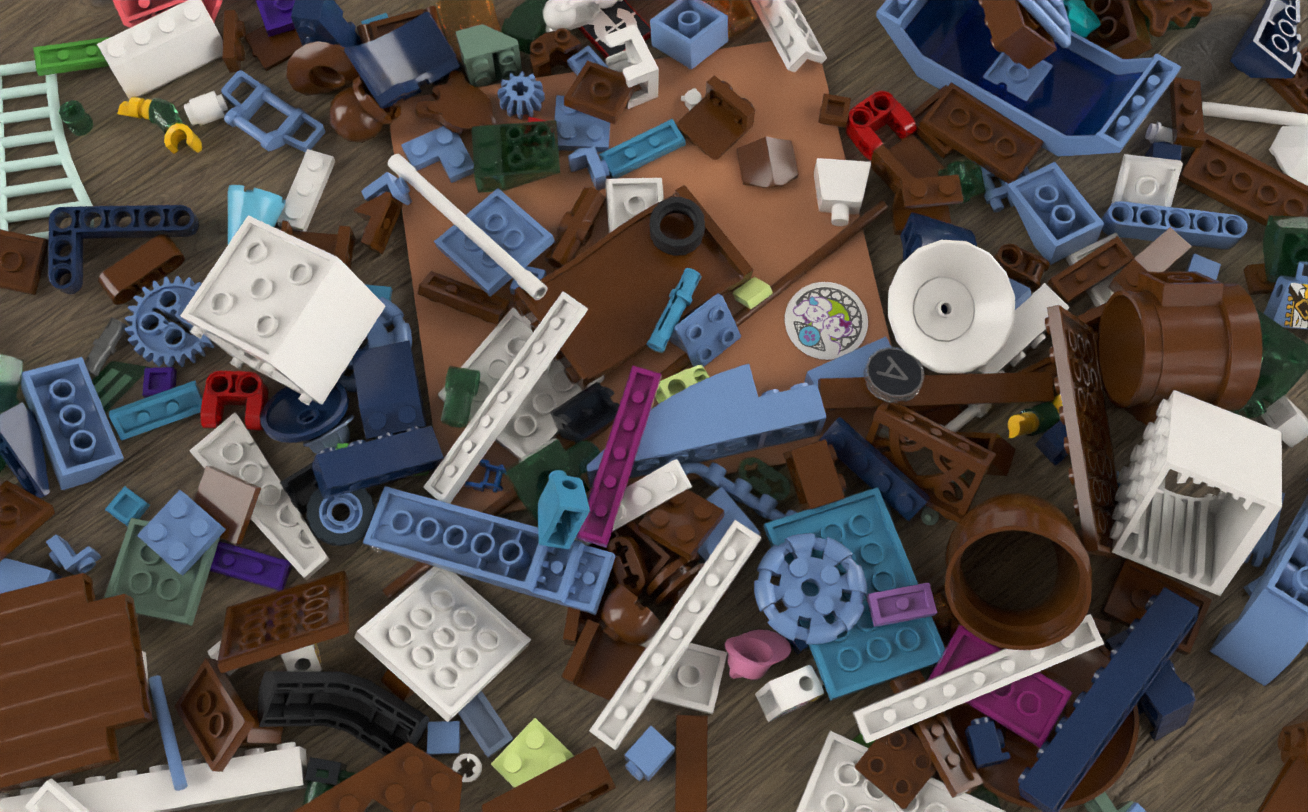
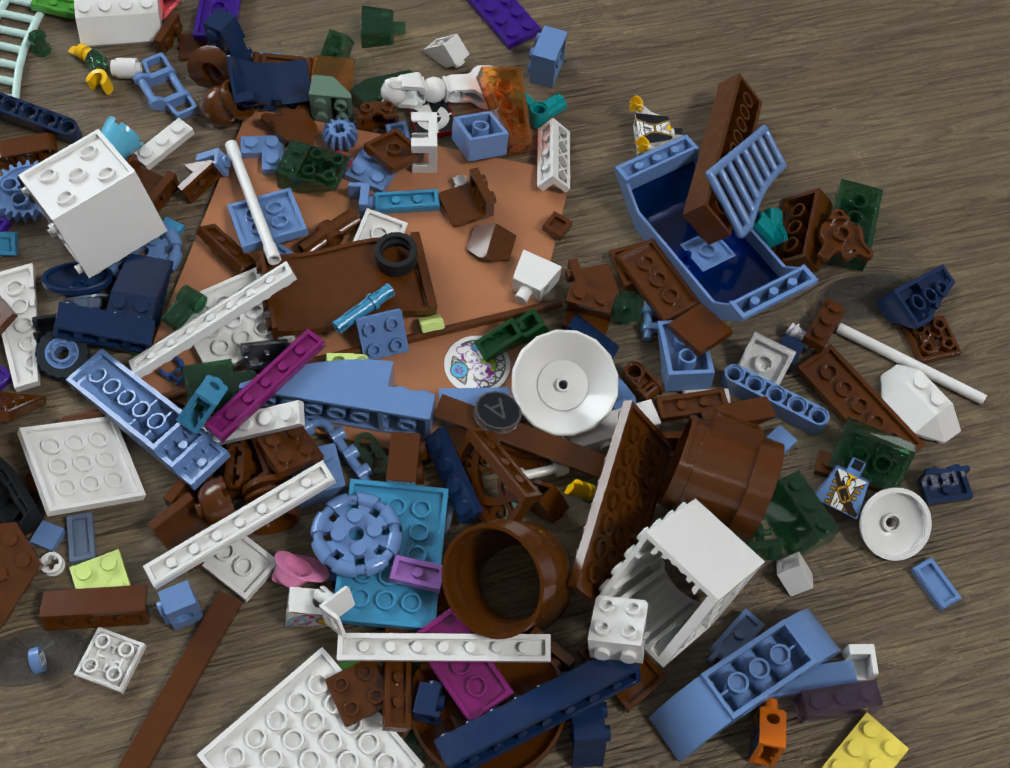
camera: 20 degrees right, 10 degrees down
red piece [200,371,269,430] -> none
red piece [845,91,917,161] -> none
none -> white bracket [314,586,355,637]
none -> dark green slope [474,308,549,363]
none -> white bracket [588,596,648,664]
none -> reddish brown tile [667,303,733,357]

